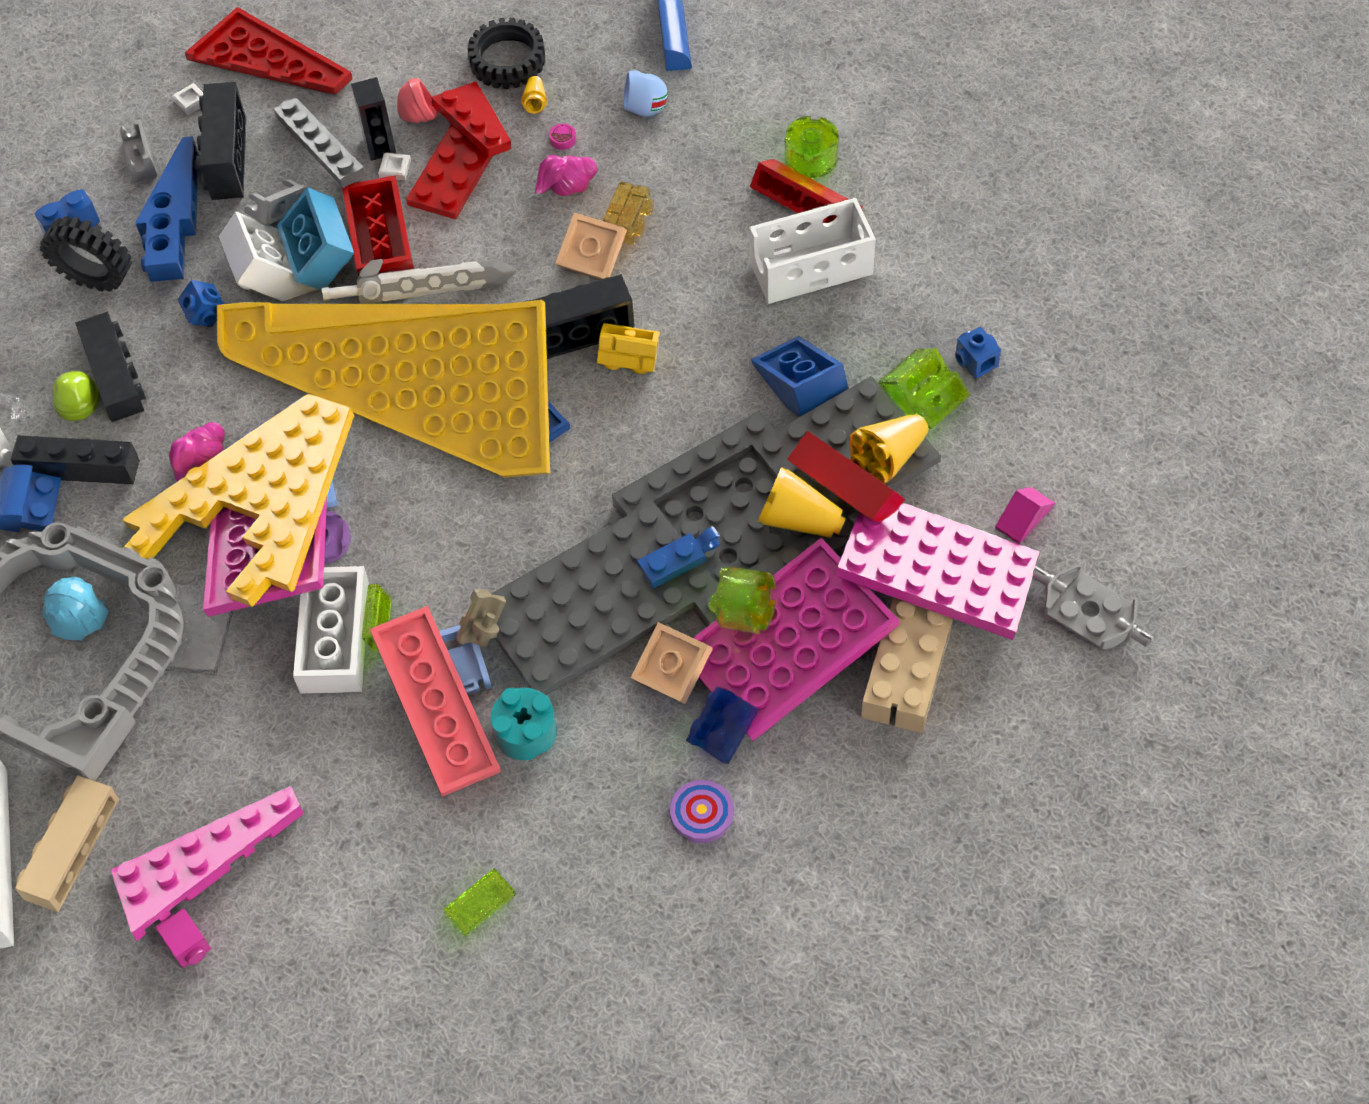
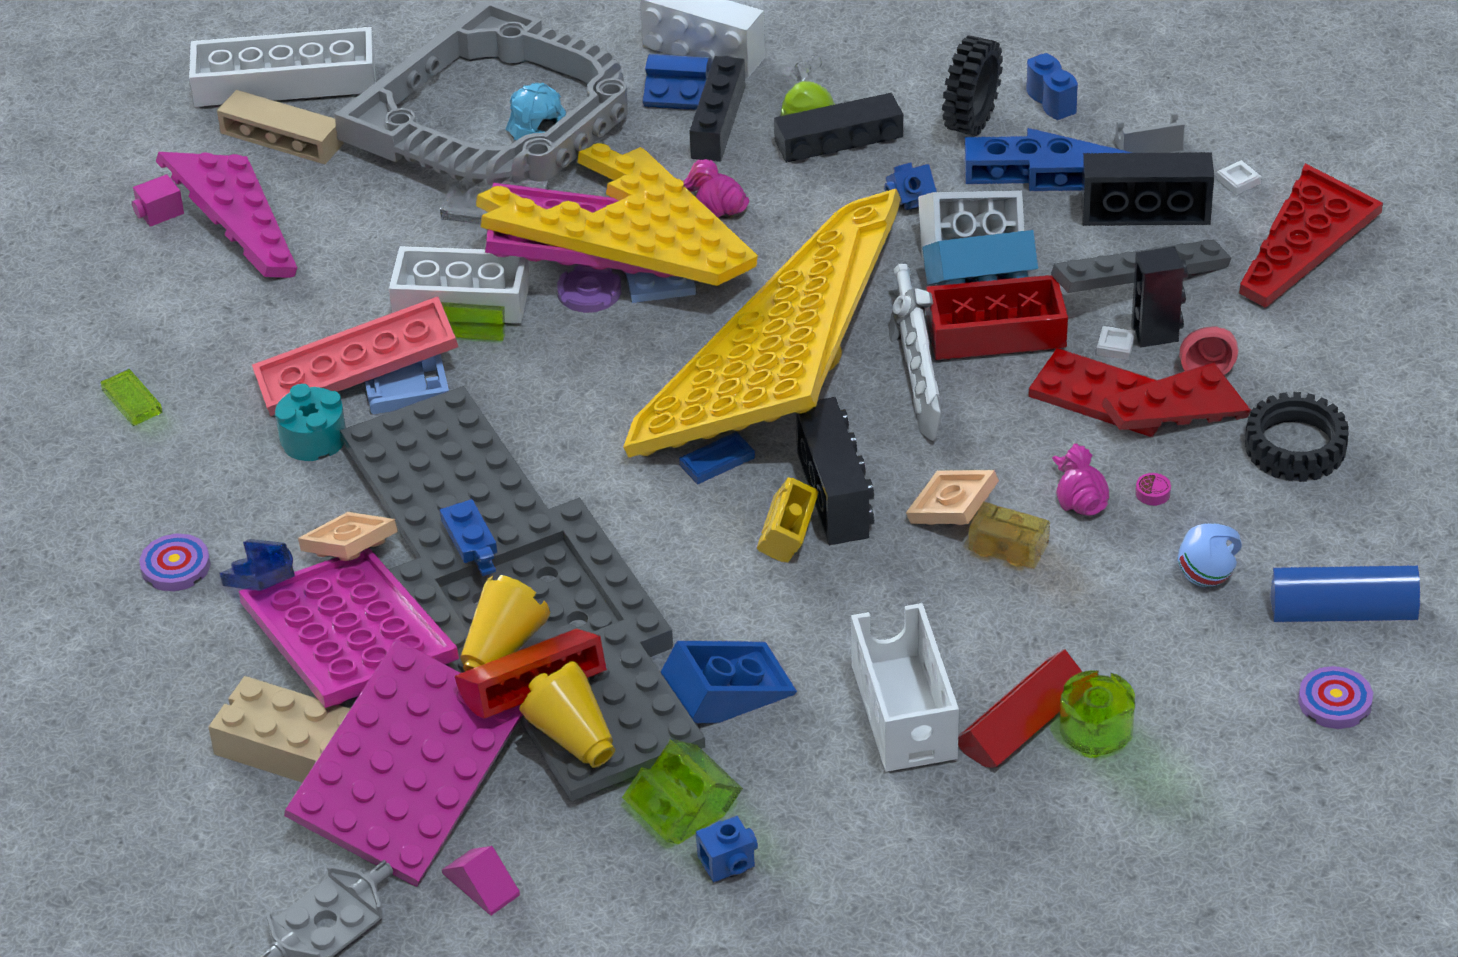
camera: 95 degrees right, 15 degrees down
light grey hinge [244,179,307,225] -> none
dark tan hips [456,588,506,647] -> none
yellow cone [521,76,547,114] -> none
clear neon green brick [709,567,776,634] -> none
none -> medium lavender tile [1298,666,1373,729]

